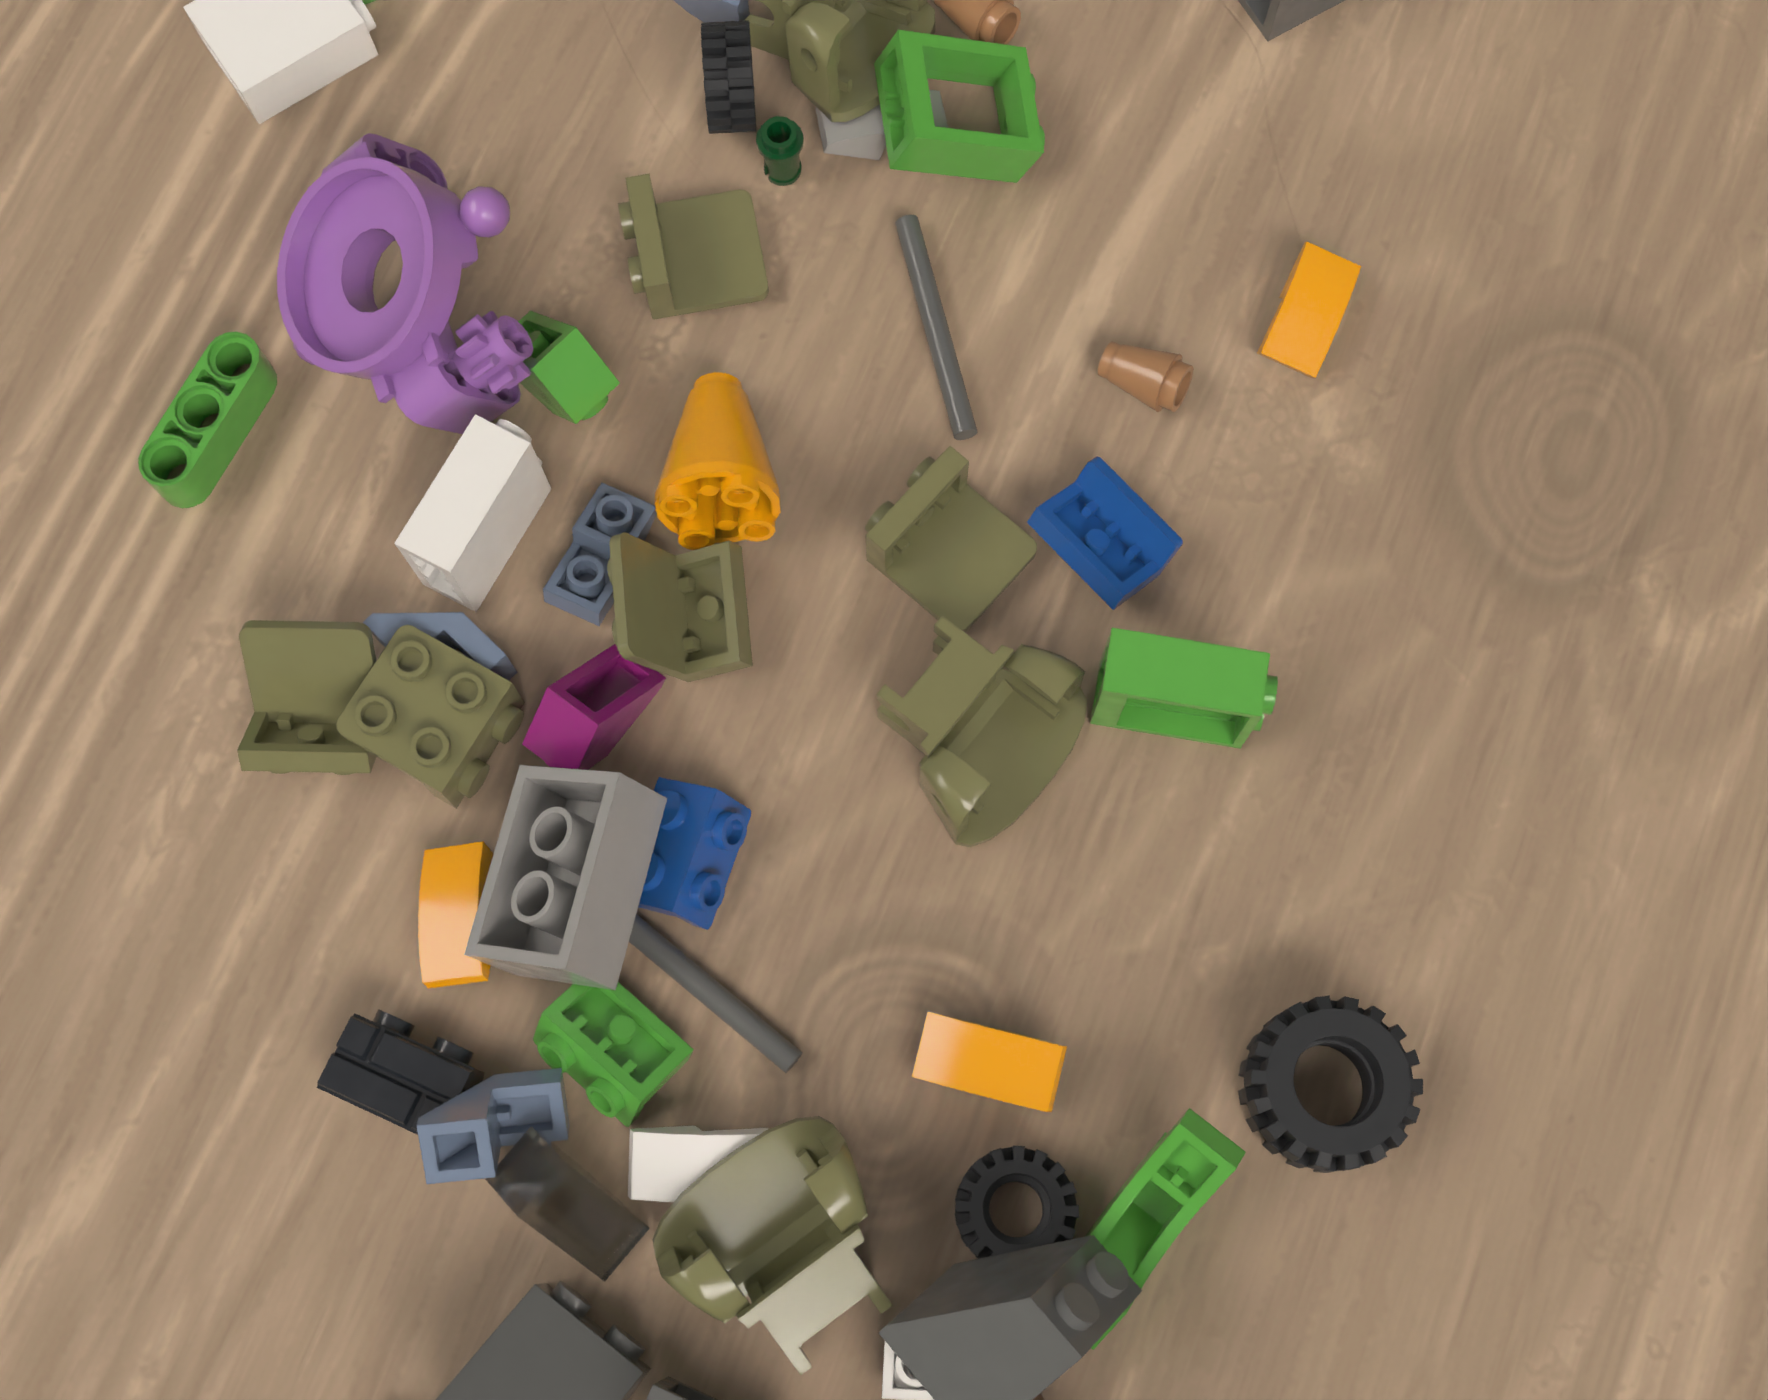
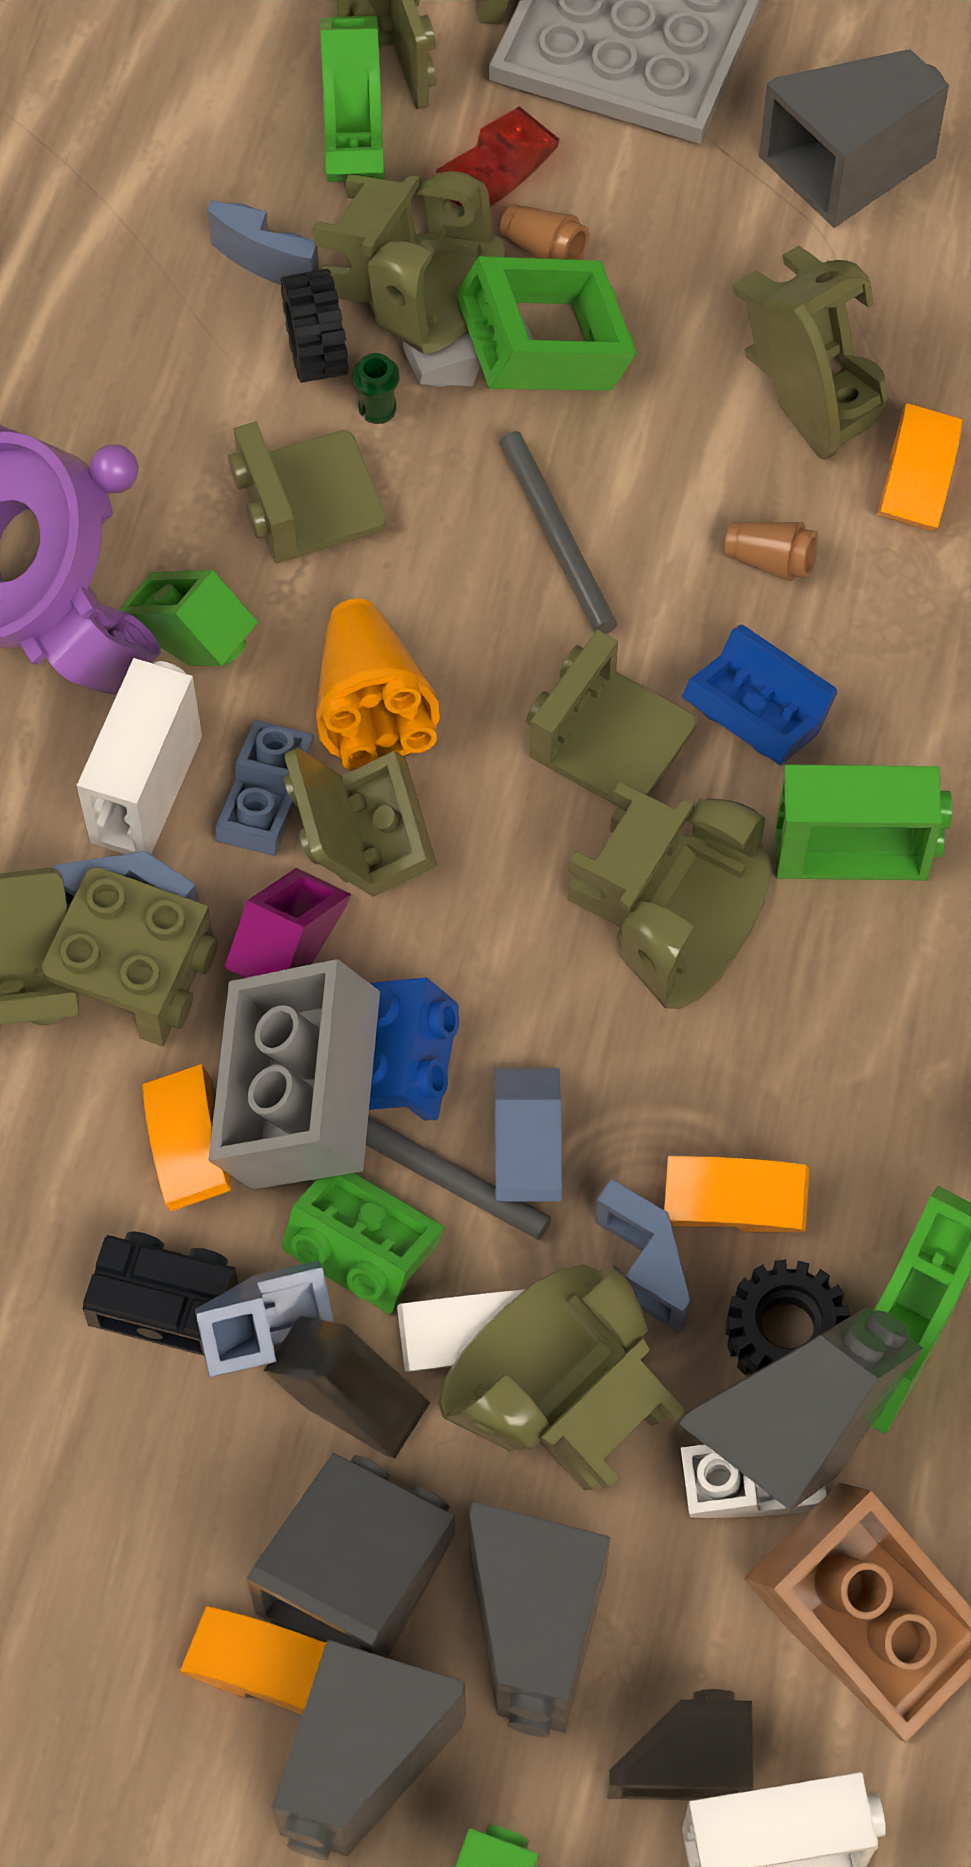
camera: 10 degrees left, 10 degrees down
medium lavender gear [454,311,533,394] -> none
none -> sand blue slope [495,1068,562,1202]
none -> sand blue slope [595,1179,690,1333]
none -> olive piece [732,245,889,459]

